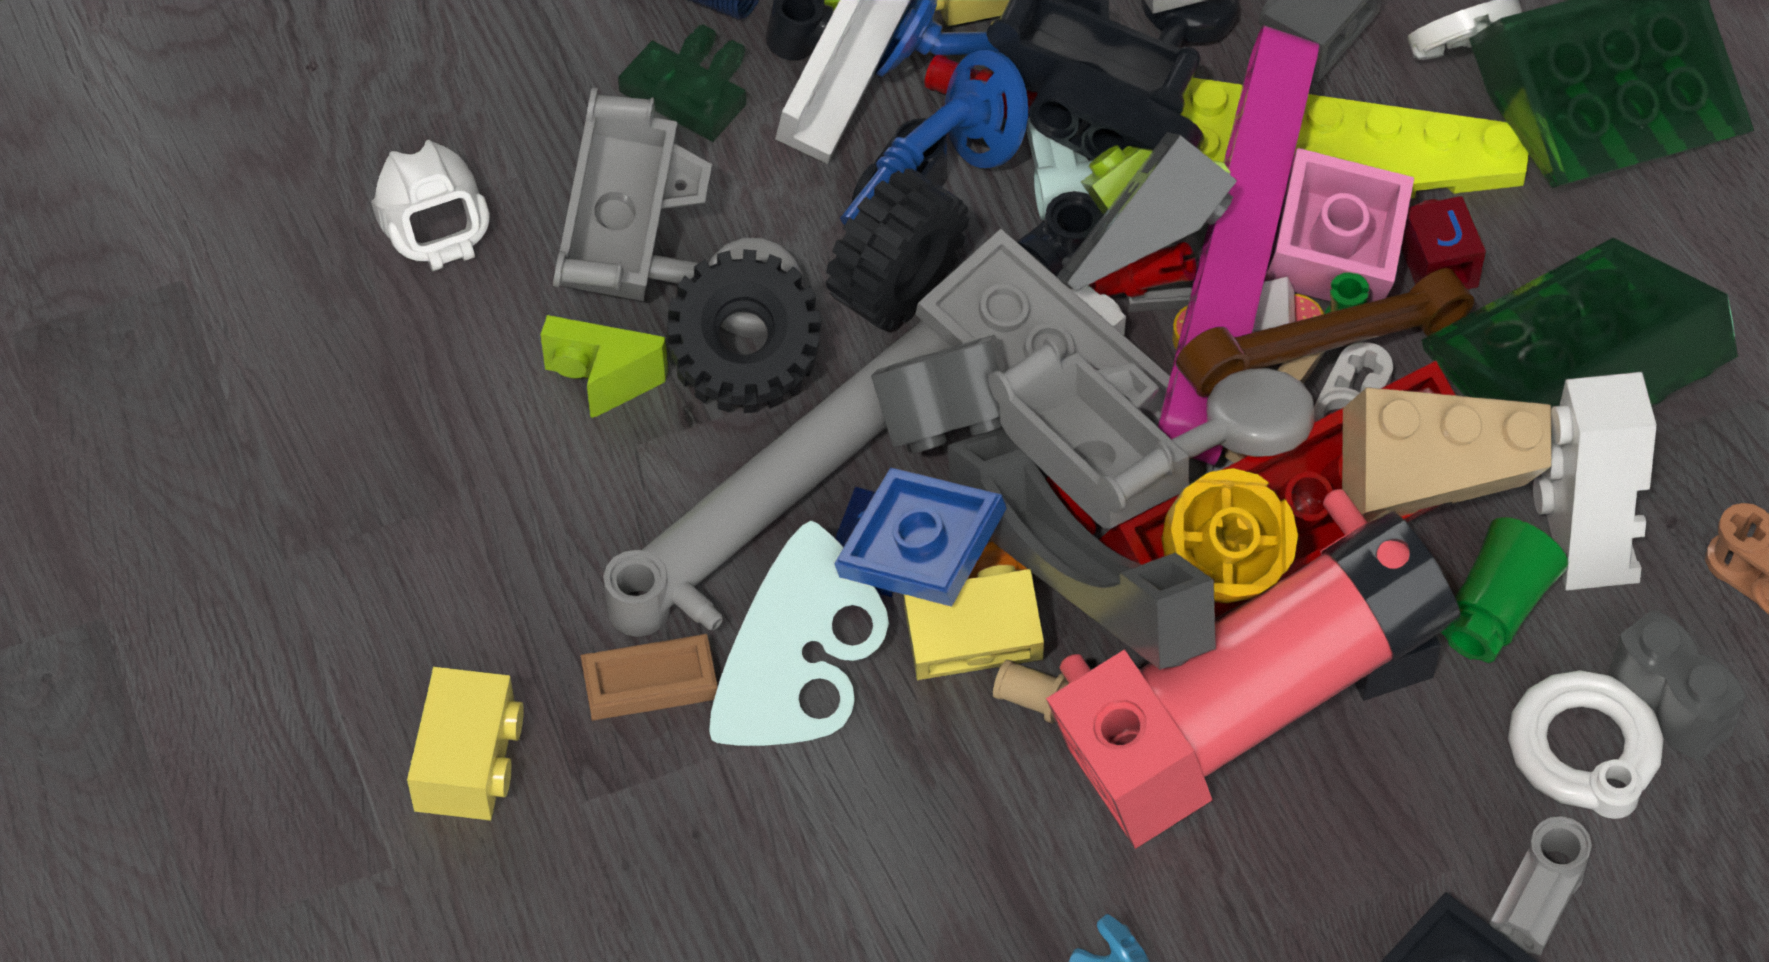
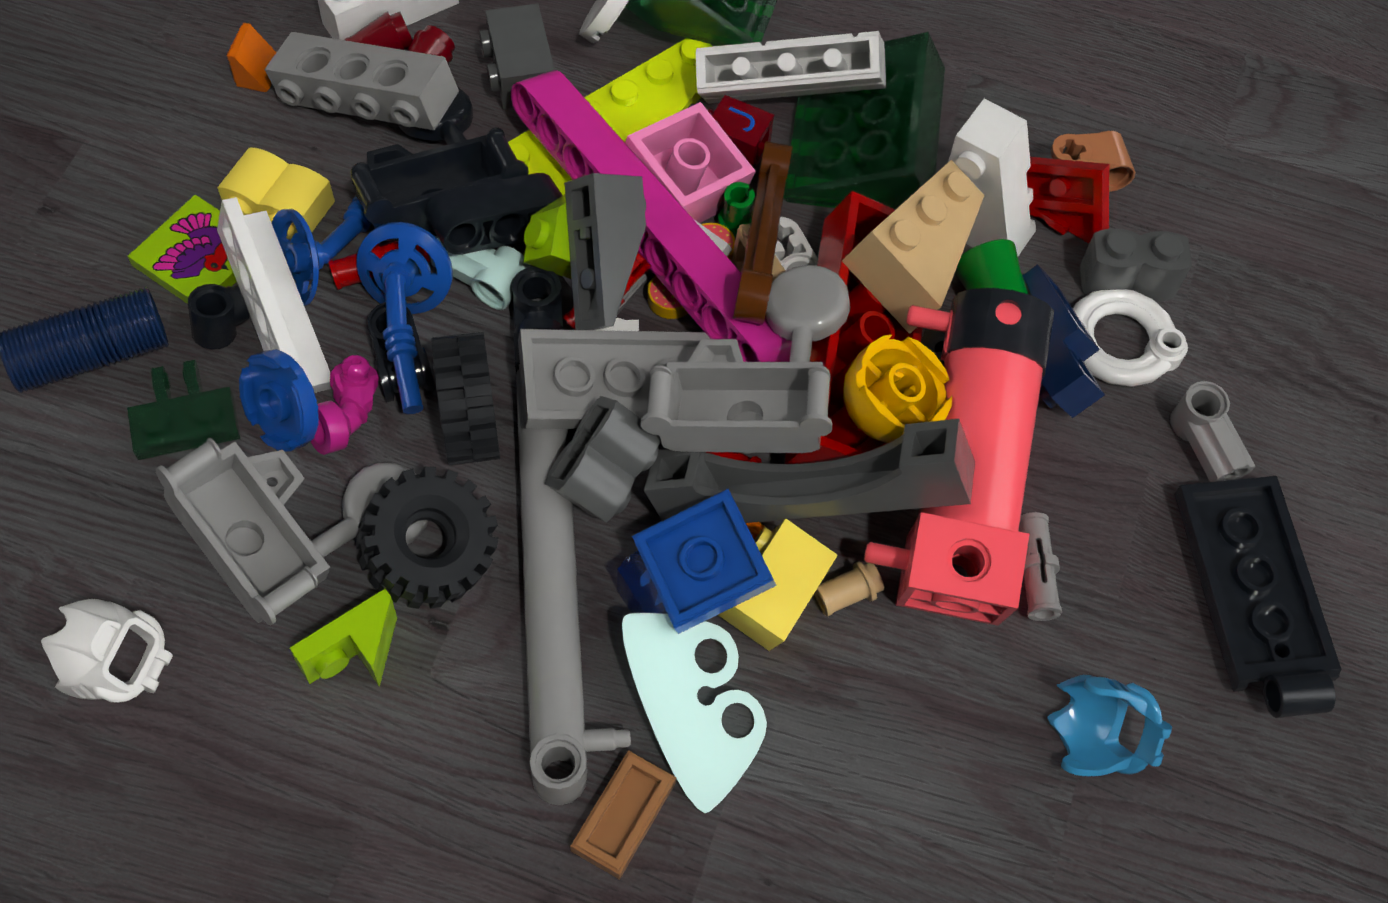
camera: 55 degrees left, 5 degrees up
none -> blue tile [239,349,319,452]
none -> dark pink arm [311,355,379,455]
none -> white brick [696,31,886,103]
none -> light grey pin [1019,512,1062,621]
none -> dark blue slope [1022,264,1105,418]
none -> red wing [1026,157,1110,243]

